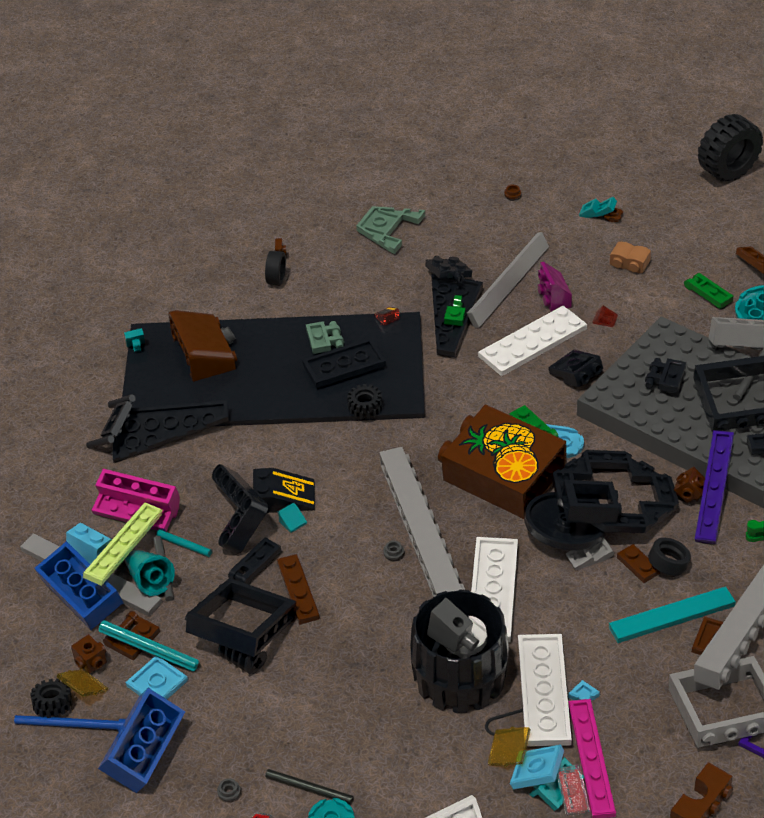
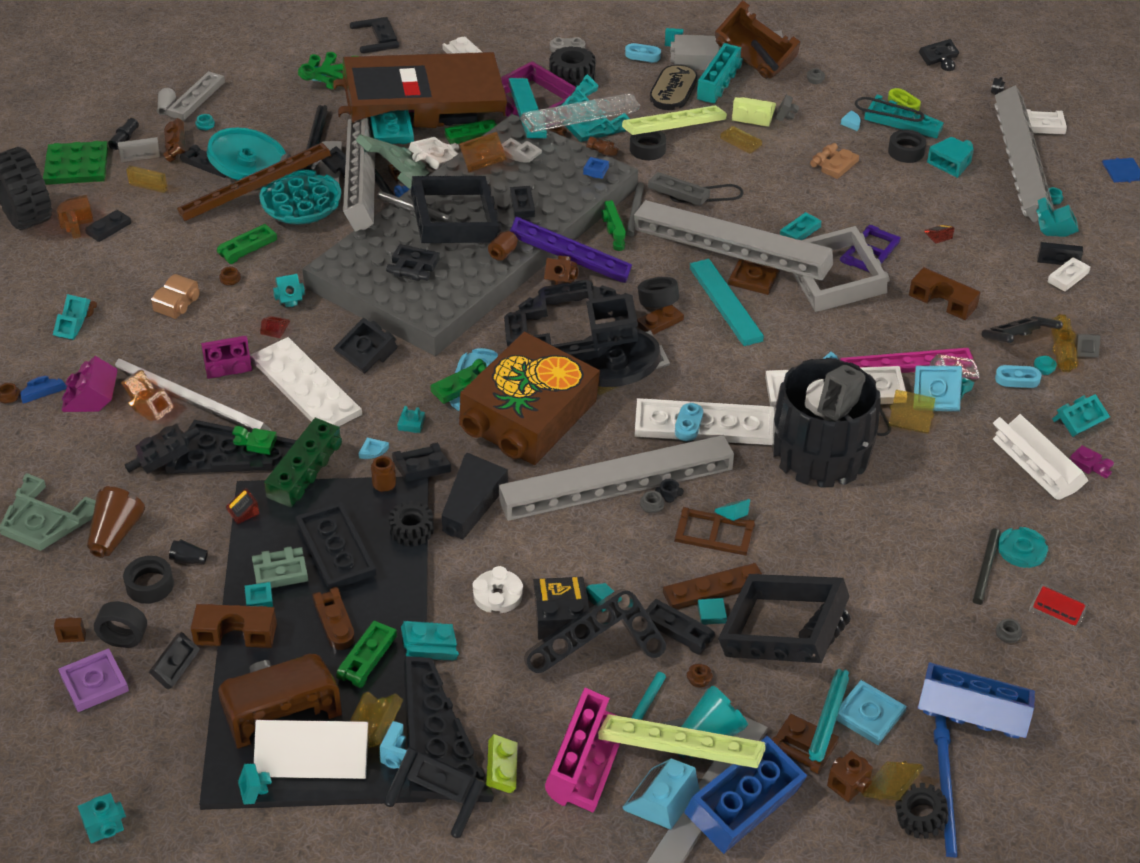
camera: 95 degrees left, 0 degrees up
none -> blue tile [20,376,67,404]
none -> clear orange brick [57,195,94,239]
none -> medium lavender plate [58,648,129,712]
none -> magenta slope [61,355,118,412]
none -> teal brick [77,793,126,844]
none -> black plate [85,209,131,242]
none -> reddish brown cone [87,486,145,558]
none -> clear orange brick [121,370,175,421]
none -> black tyre [123,555,174,604]
none -> black plate [149,632,200,689]
none -> black cone [169,539,208,565]
none -> reddish brown arch [191,604,277,648]
none -> reddish brown plate [219,266,241,285]
none -> teal plate [245,582,273,607]
none -> white tile [254,720,368,779]
none -> dark green brick [264,417,342,507]
none -> teal brick [273,274,305,308]
none -> reddish brown plate [312,587,355,650]
none -> green plate [336,621,397,688]
none -> clear yellow bracket [350,692,403,749]
none -> medium azure tile [359,438,389,459]
none -> reddish brown brick [371,456,396,491]
none -> medium azure bracket [380,721,407,769]
none -> black plate [392,442,451,482]
none -> teal tile [397,406,425,433]
none -> teal plate [401,621,459,660]
none -> black slope [442,453,508,540]
none -> white plate [473,566,523,613]
none -> lime plate [486,734,518,793]
none -> reddish brown brick [488,231,518,261]
none -> black plate [655,479,684,503]
none -> reddish brown window [674,507,755,556]
none -> medium azure plate [675,403,703,441]
none -> reddish brown plate [687,664,713,688]
none -> teal tile [698,598,727,625]
none -> teal slope [715,499,750,521]

